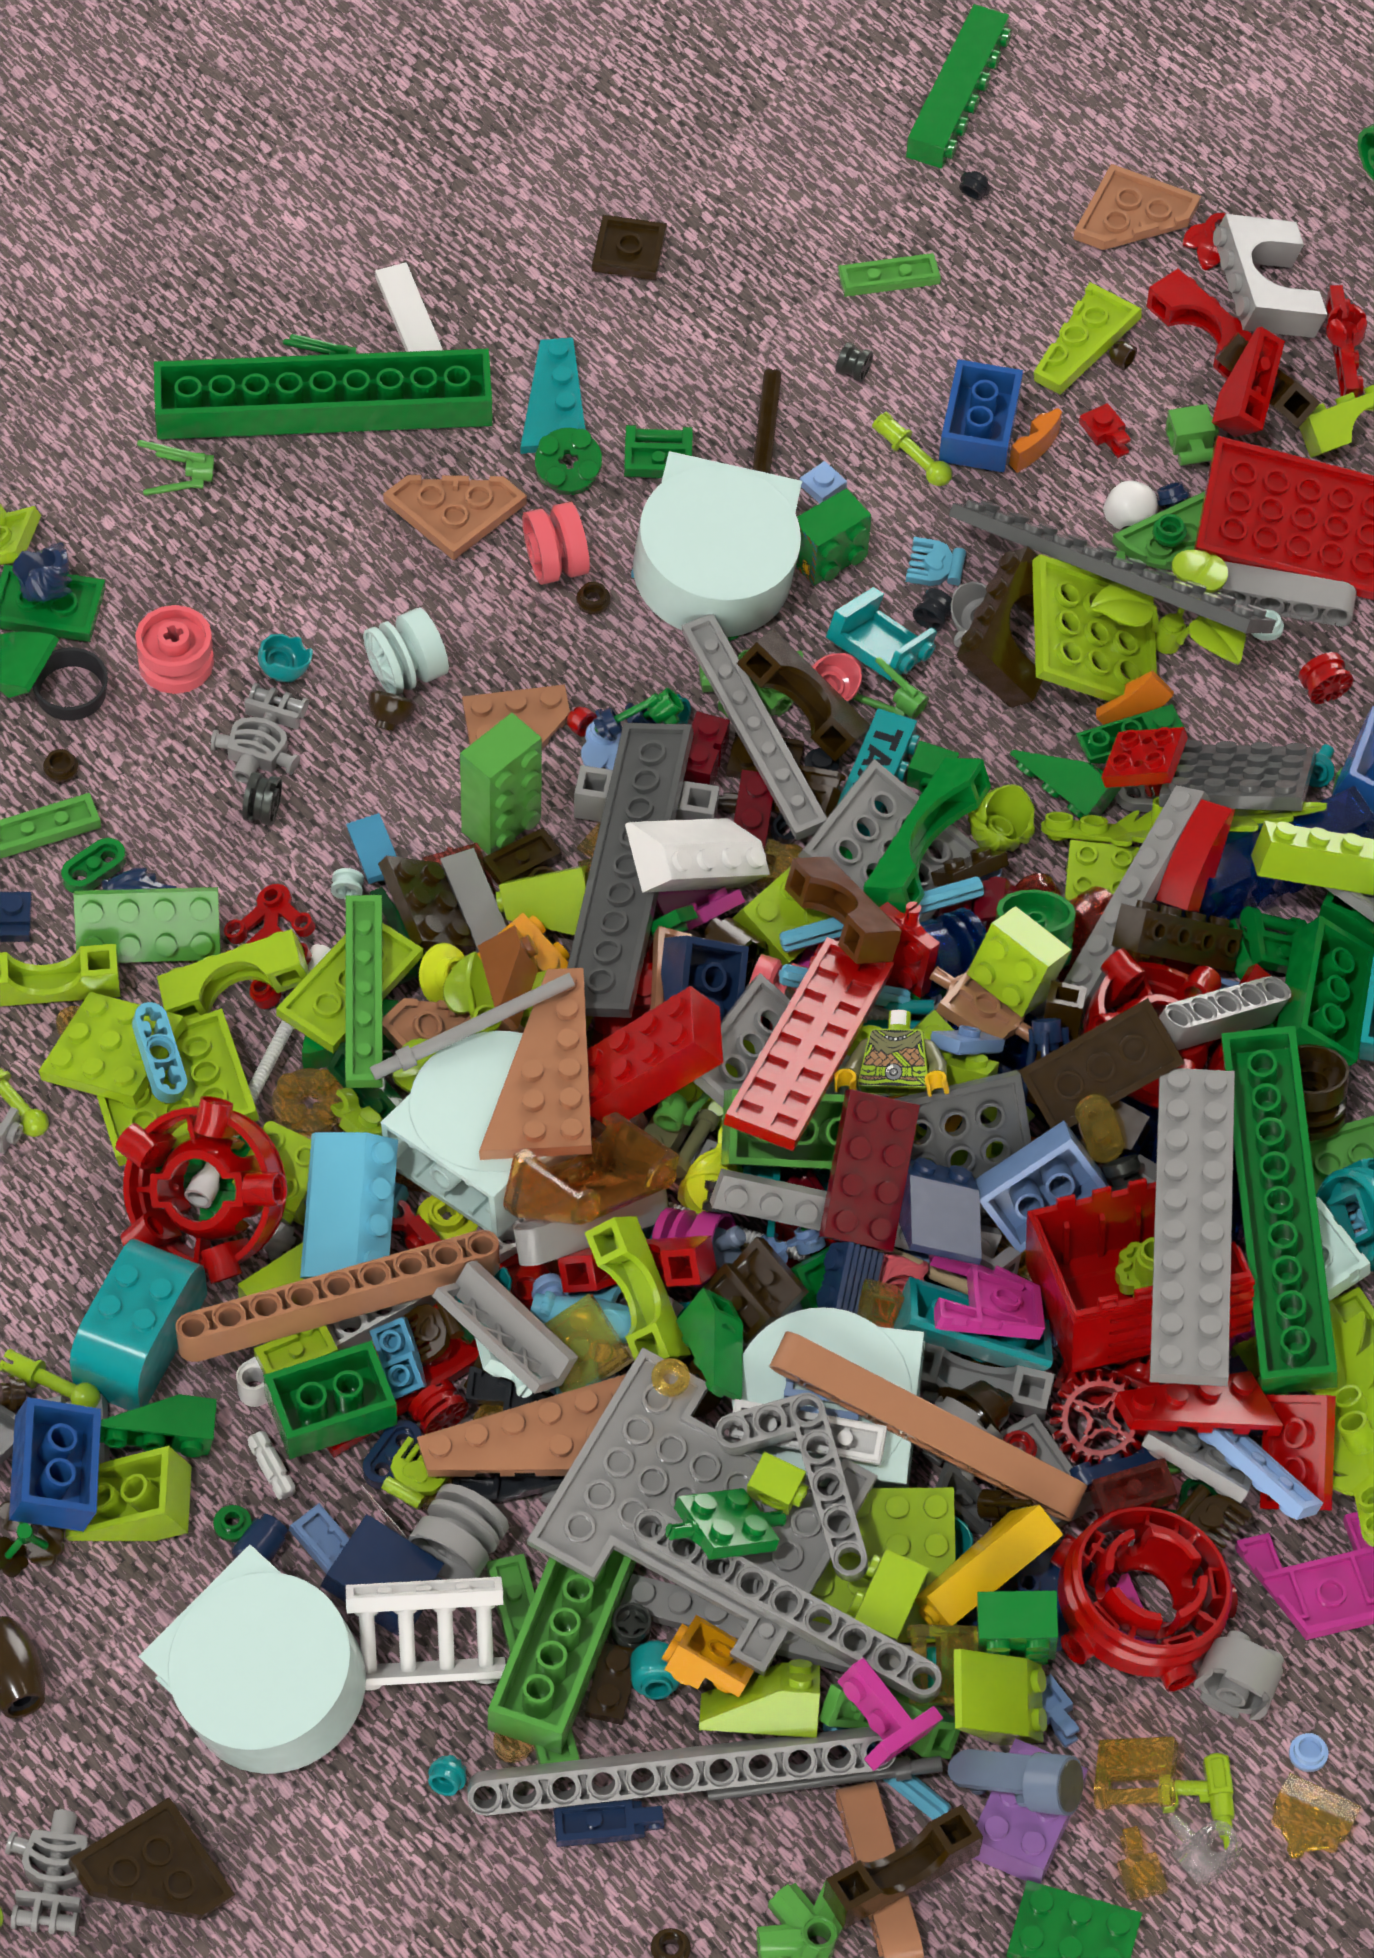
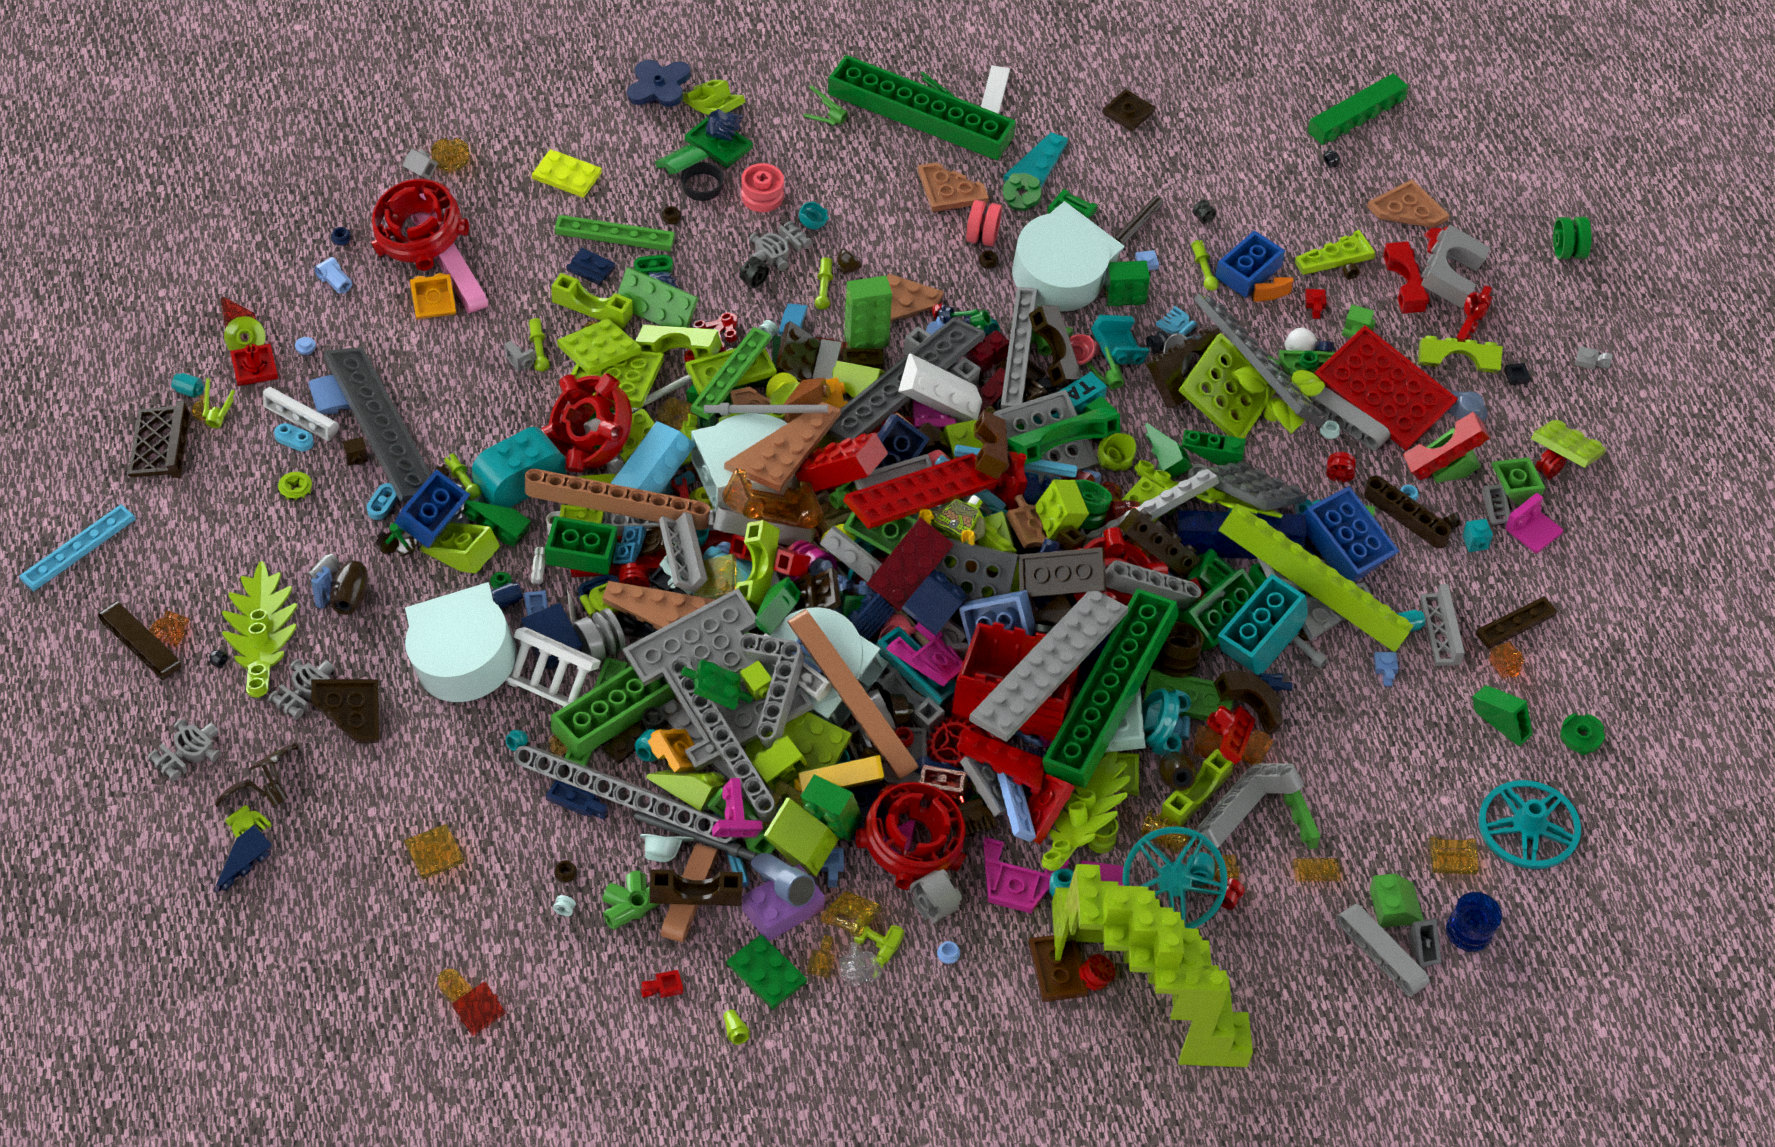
camera: 30 degrees right, 5 degrees down
medium azure beam [132,1002,187,1103] -> none
light aqua wheel [363,608,449,695] -> none
green plate [651,905,698,937] -> none
clear yellow plate [651,1358,690,1397] -> none
bright green tile [838,253,941,297] -> none
clear yellow slope [857,1278,905,1328] -> none
medium blue plate [930,1025,1005,1055] -> none
dark brown plate [931,846,1009,886] -> none
clear yellow plate [1075,1095,1124,1163] -> none
orange slope [1096,670,1174,725] -> none
red plate [1101,727,1188,797] -> none
red slope [1156,799,1235,912] -> none
red slope [1212,326,1285,437] -> none
dark brown arch [1215,333,1321,428] -> none
clear yellow slope [1271,1772,1362,1859] -> none
none -> light aqua piece [640,834,694,862]
none -> lime pin [814,257,833,310]

